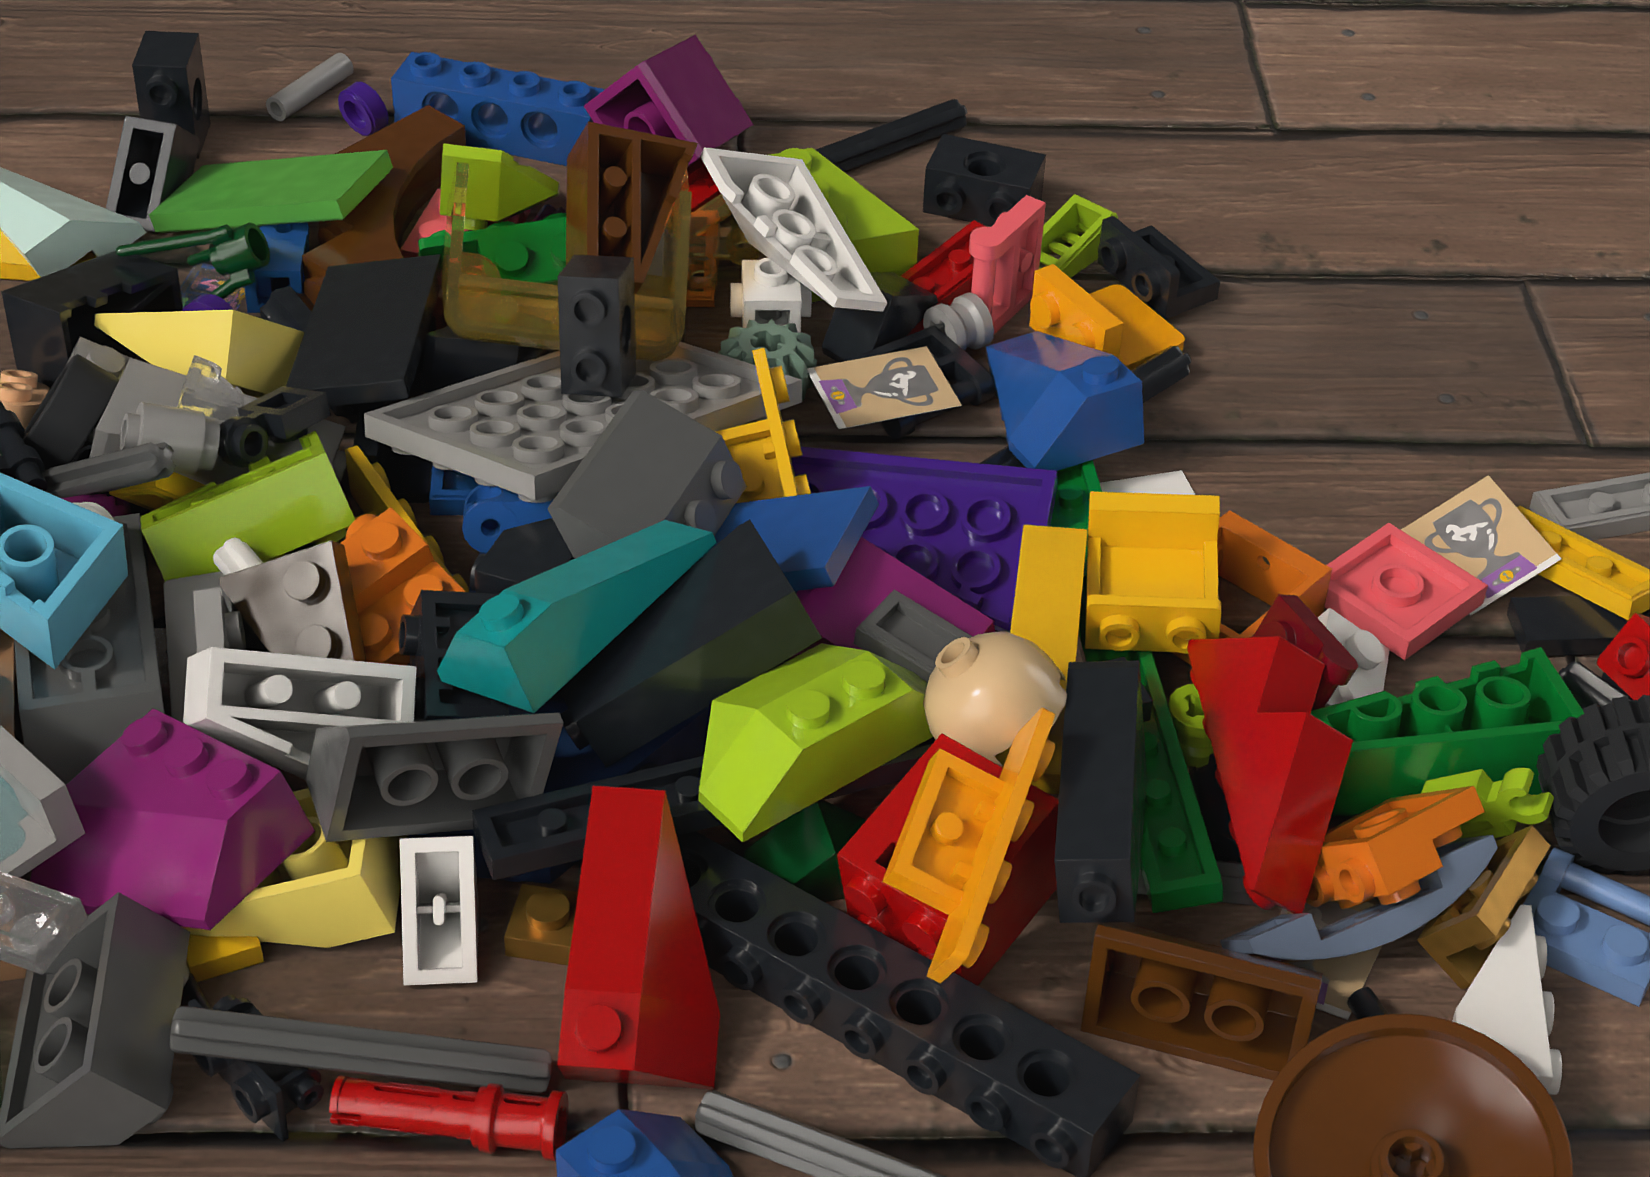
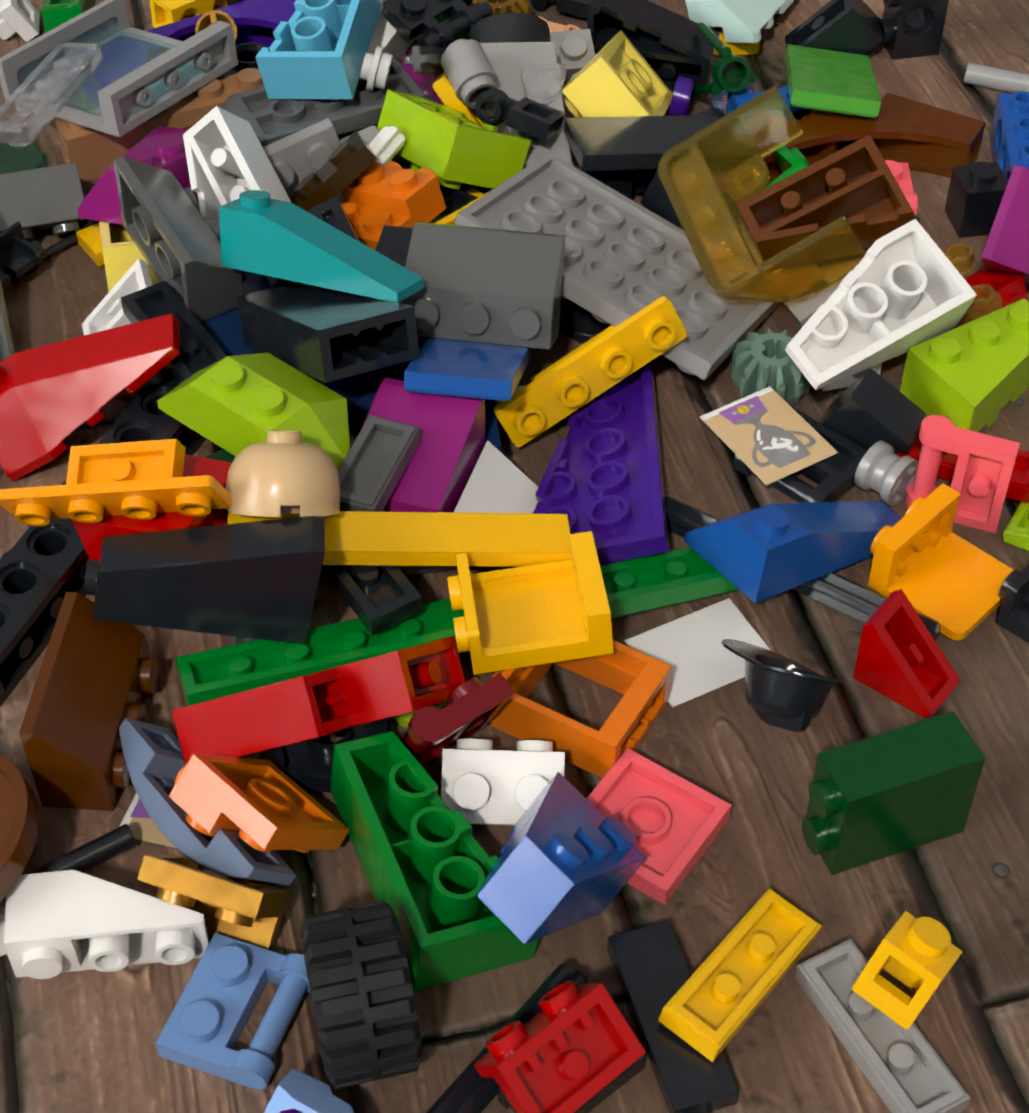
camera: 80 degrees right, 5 degrees up
dark purple tile [338,81,389,136] -> none
lime wedge [440,143,560,230] -> none
black brick [558,254,636,397] -> none
sticker [1401,475,1561,616] -> none
lime plate [1421,768,1554,838] -> none
none -> wedge [477,772,647,945]
none -> black piece [721,639,845,733]
none -> dark green brick [801,711,986,875]
none -> yellow brick [851,911,963,1031]
none -> red slope [853,589,961,717]
none -> black brick [944,162,1008,238]

